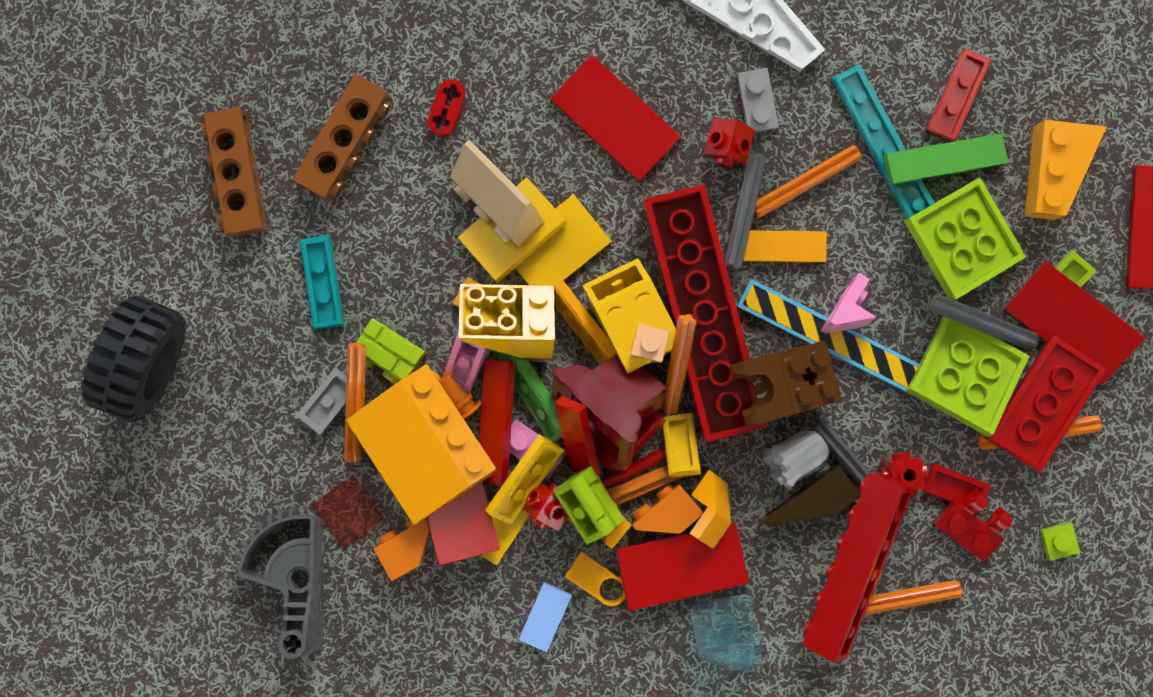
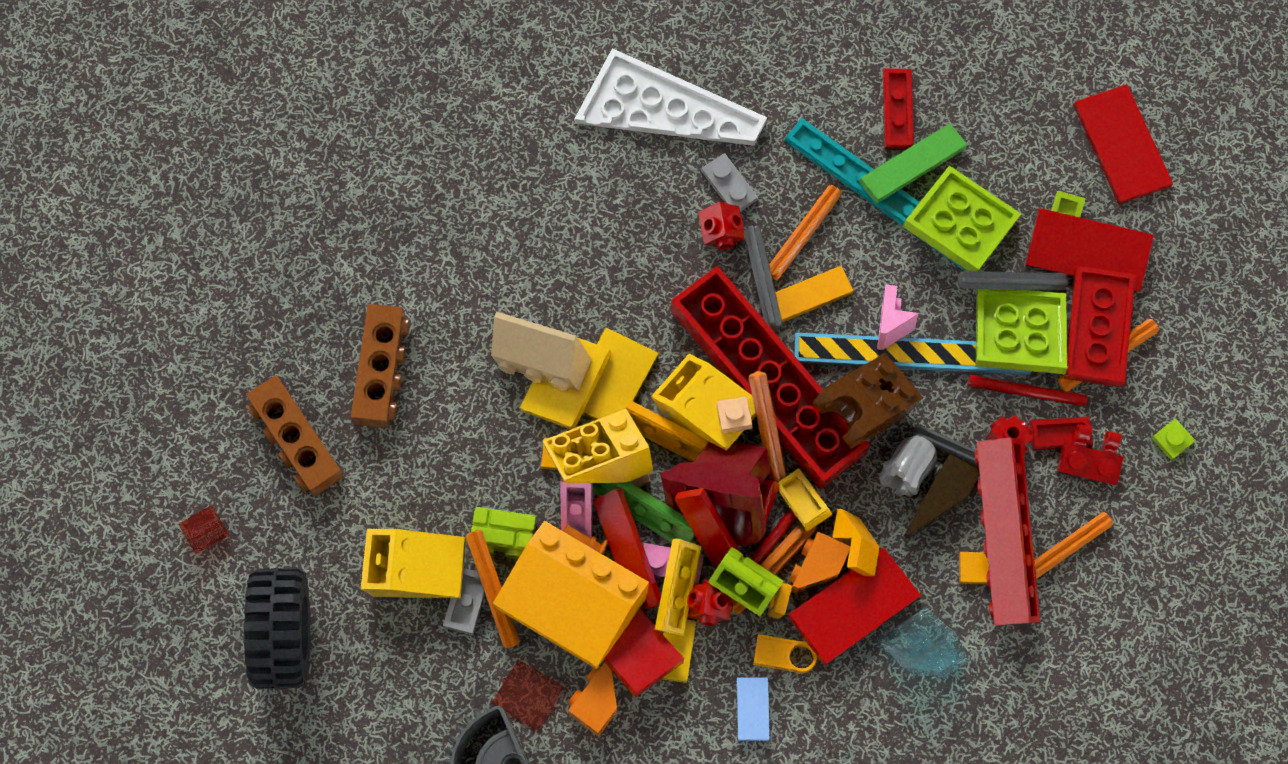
camera: 30 degrees left, 15 degrees down
teal tile [299,235,345,330] -> none
red beam [428,79,466,137] -> none
red tile [550,54,681,182] -> none
light orange wedge [1024,120,1107,220] -> none
none -> clear red piece [179,505,229,554]
none -> yellow slope [361,529,466,598]
none -> light orange tile [959,552,989,584]
none -> red bar [968,375,1088,407]

